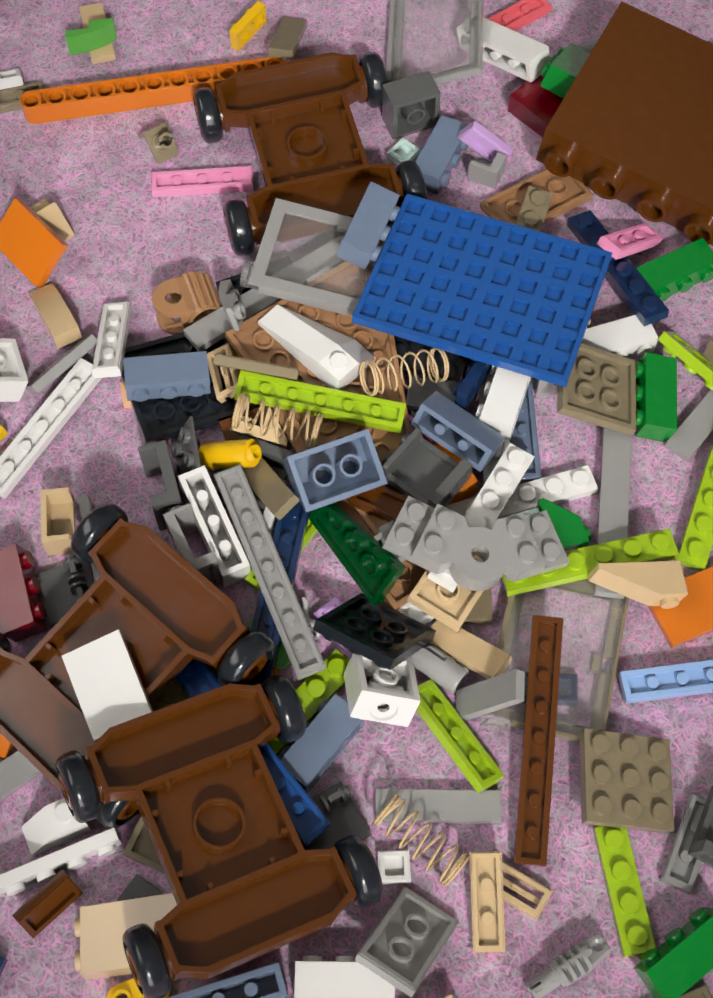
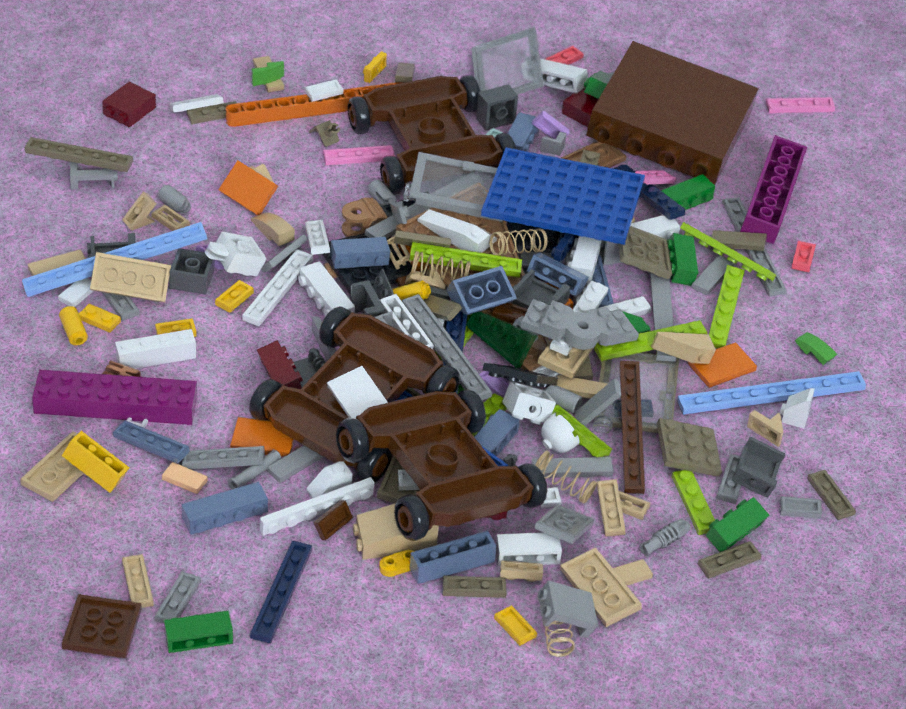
camera: 10 degrees left, 20 degrees down
tan panel [40,487,76,556] -> none
sand blue brick [336,182,400,270] -> none
none -> white brick [298,261,355,316]
none -> white tile [305,79,344,102]
none -> light grey arm [367,180,395,207]
none -> white cylinder [541,413,580,453]

